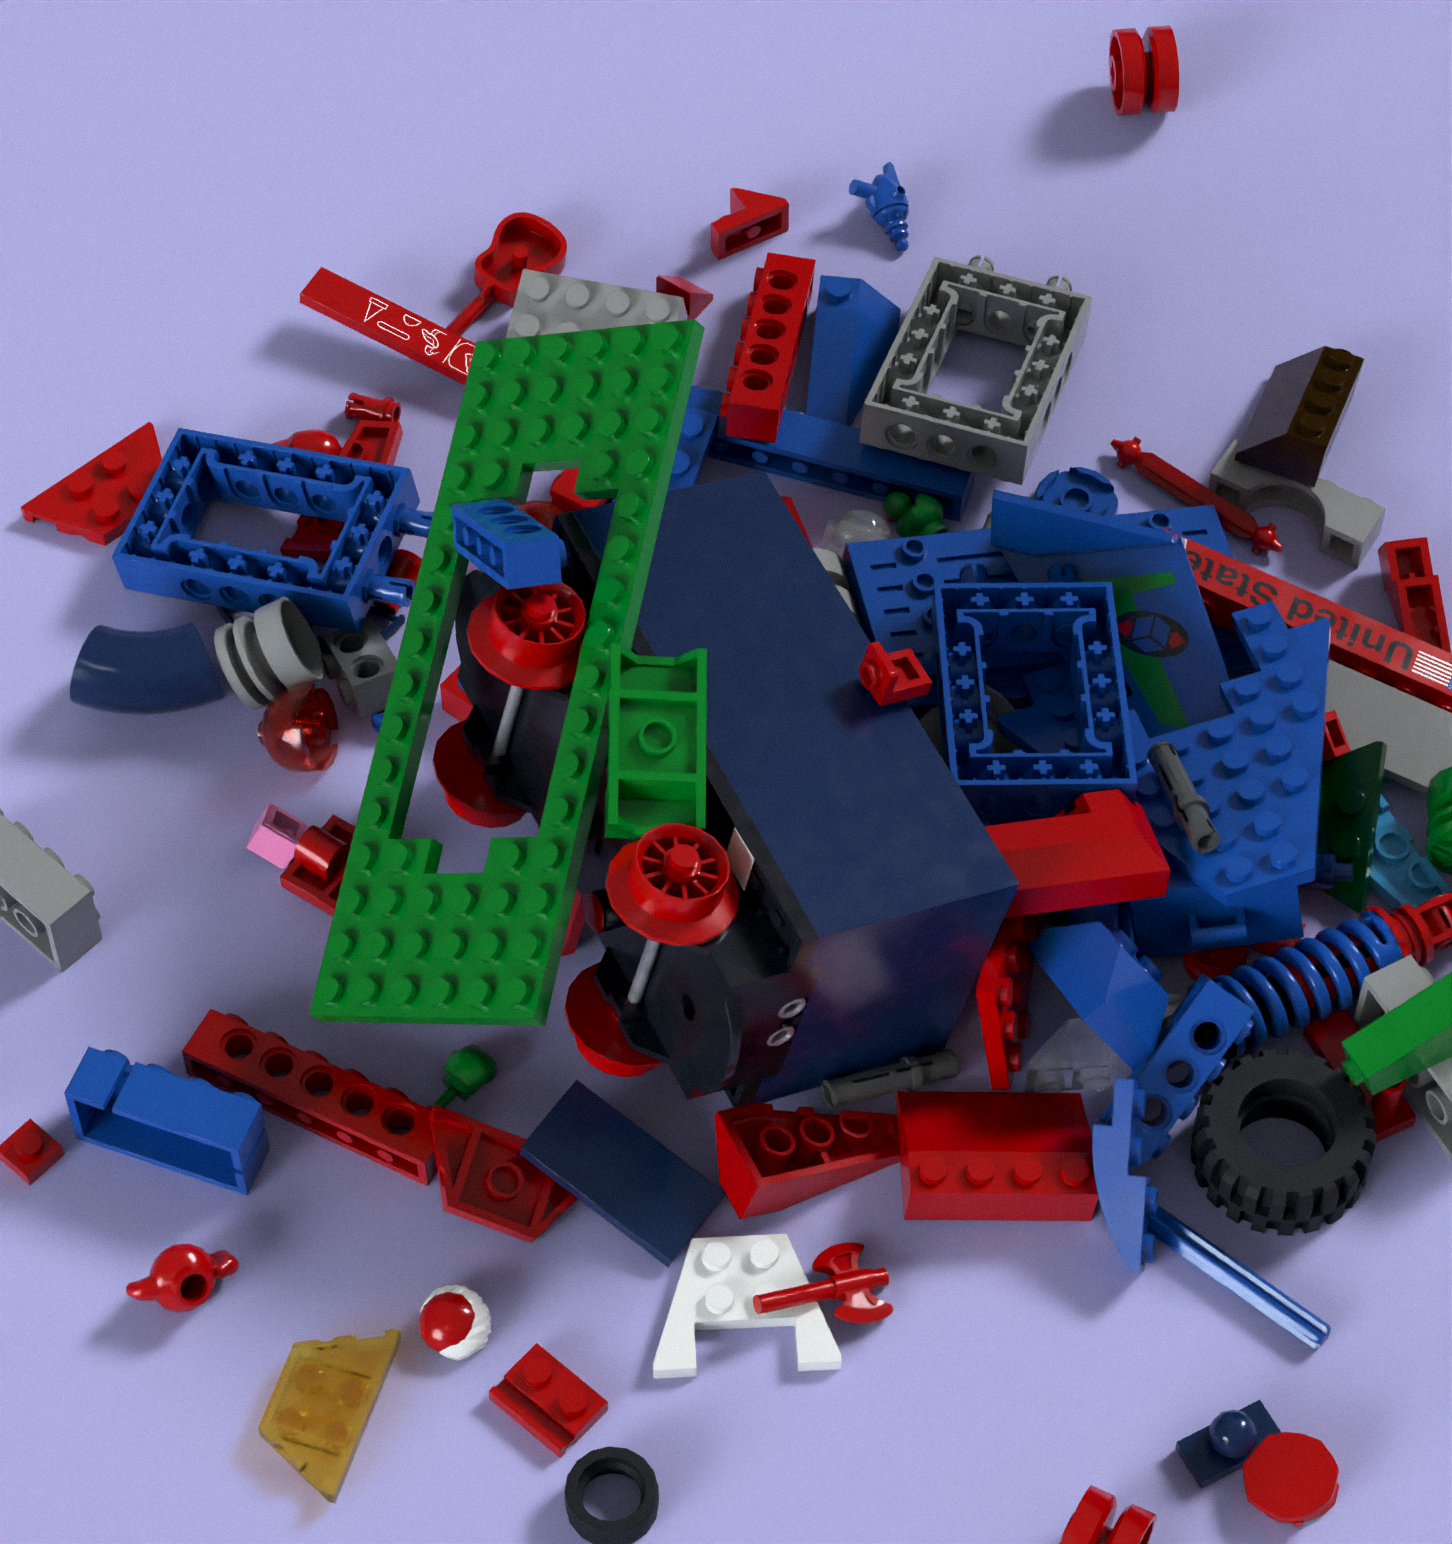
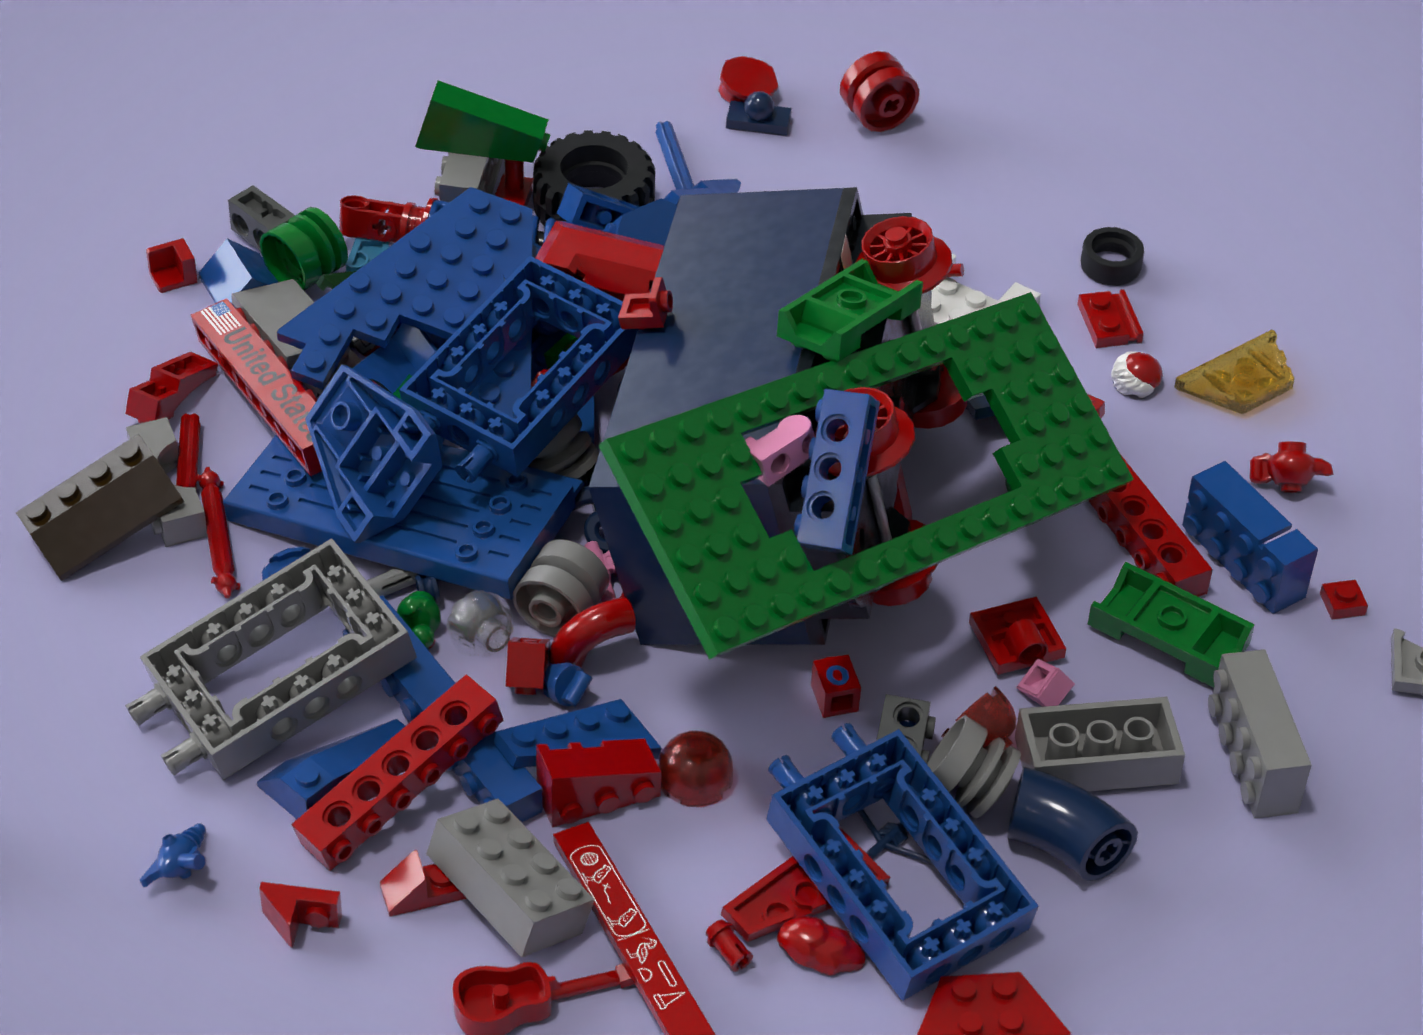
camera: 145 degrees left, 10 degrees down
dark grey pin [1147,741,1221,854] -> none
none -> red axle [176,413,200,489]
none -> bright pink leg [745,415,815,487]
none -> light grey brick [1015,697,1185,792]
none -> green piece [1087,562,1255,687]

